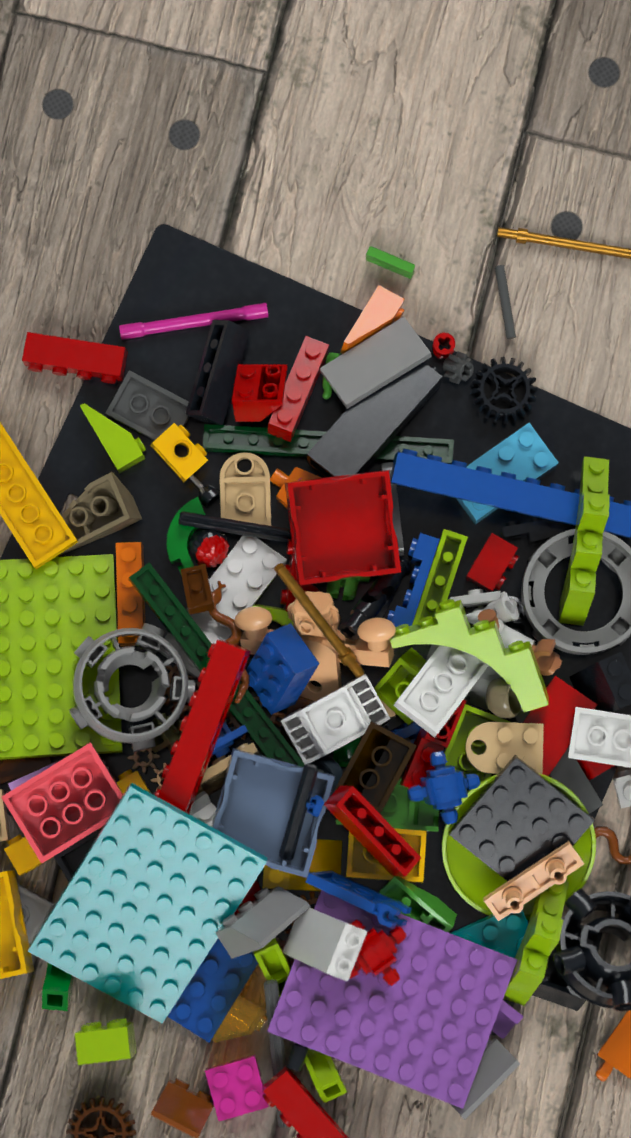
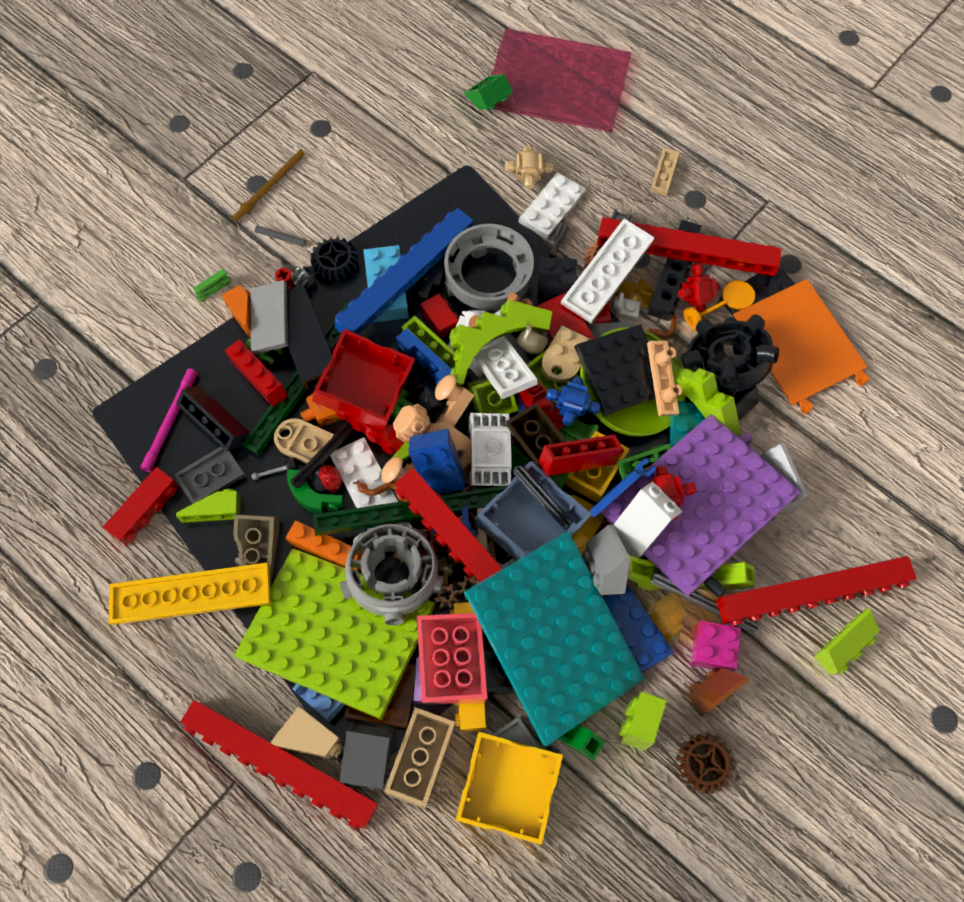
camera: 65 degrees left, 15 degrees down
yellow brick [150,423,208,482] -> none
reddish brown plate [181,564,215,615] -> none
red slope [232,364,288,422] -> none
pearl gold bar [274,563,364,678] -> none
blue rock [306,795,324,817] -> none
lime arch [559,456,610,626] -> none

